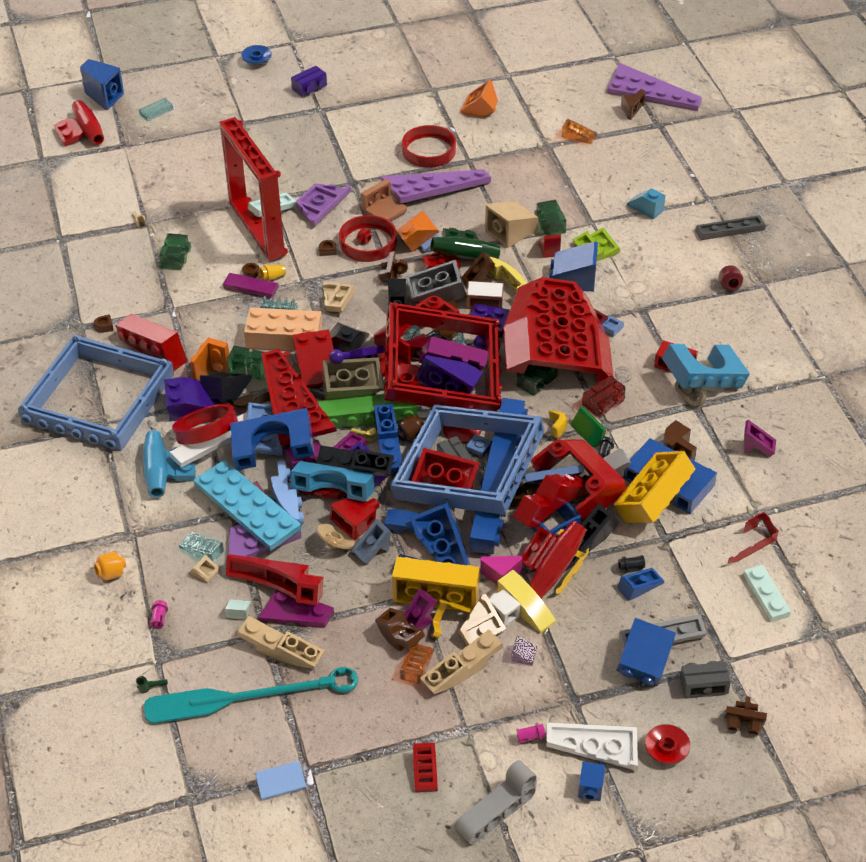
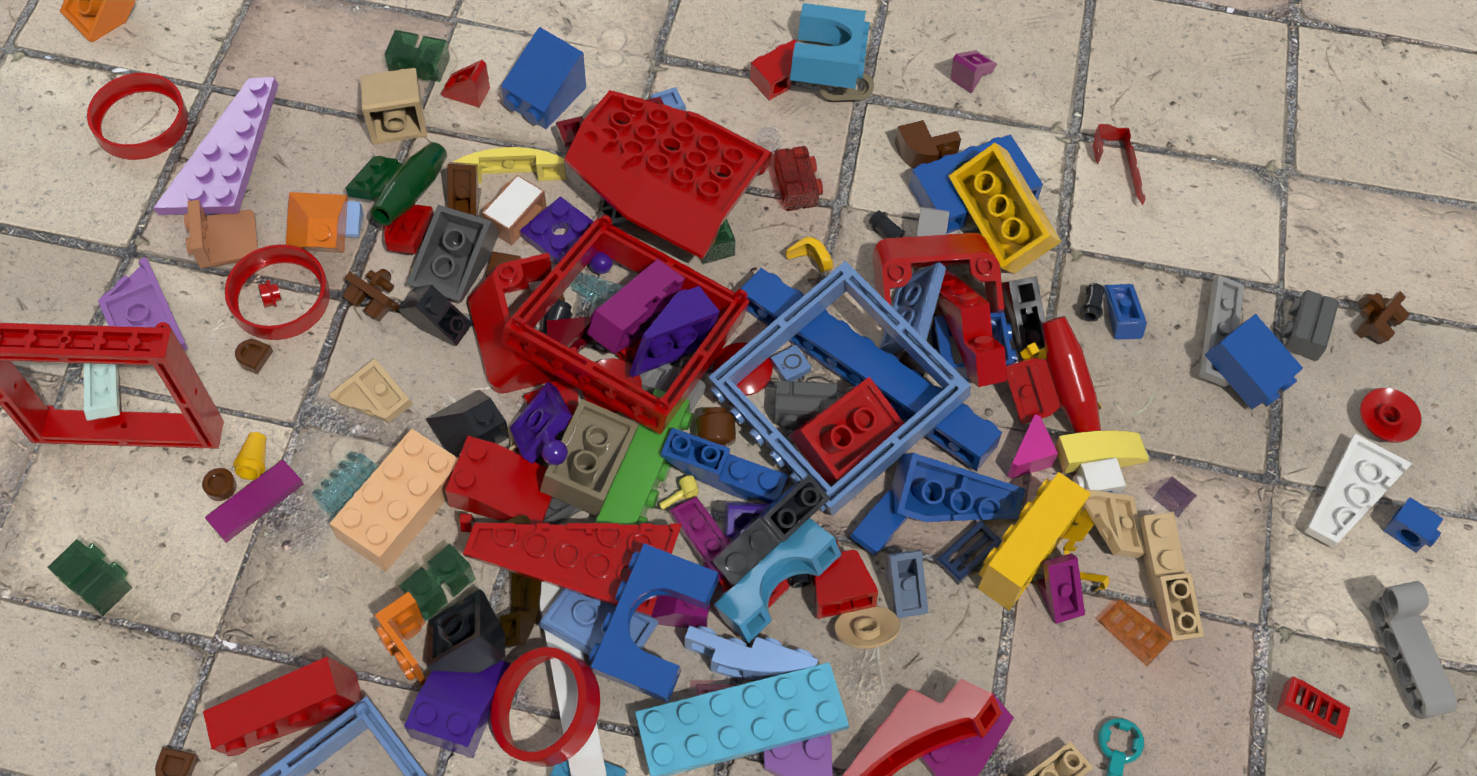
camera: 65 degrees left, 15 degrees up
reddish brown brick [375,608,425,651] -> none
dark pink pin [516,723,546,743] -> none
green slope [571,406,606,447] -> none
lime slope [572,228,621,261] -> none
light aqua plate [743,565,791,622] -> none

